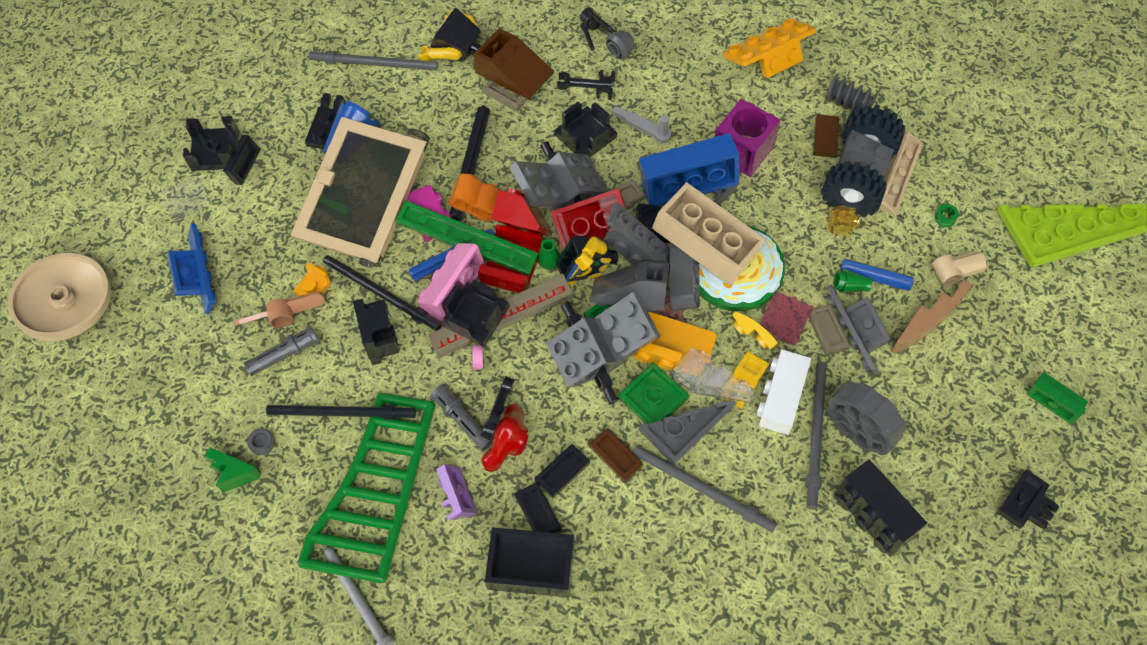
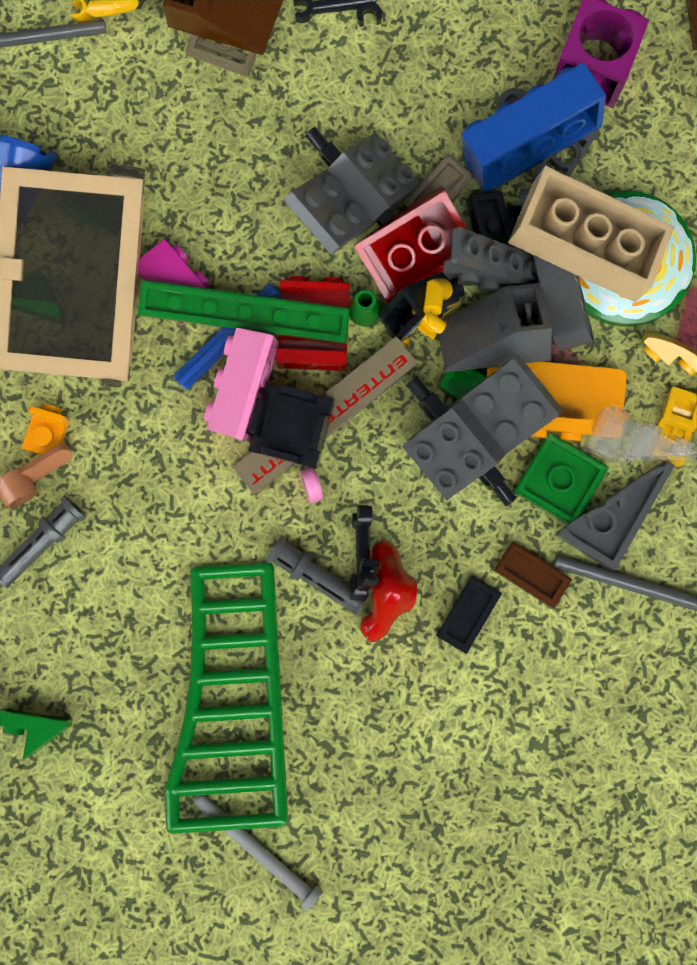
camera: 15 degrees left, 20 degrees up
dark grey tile [247,428,275,455] -> none
black bar [266,405,416,420] -> none
black bar [323,255,442,331] -> none
black panel [353,299,399,366] -> none
medium lavender plate [436,464,477,520] -> none
orange brick [448,173,501,222] -> none
black axle [450,105,490,221] -> none
black piece [484,527,575,598] -> none
red slope [491,188,553,237] -> none
black tile [514,482,562,533] -> none
black panel [554,101,617,157] -> none
light grey piece [613,107,671,143] -> none

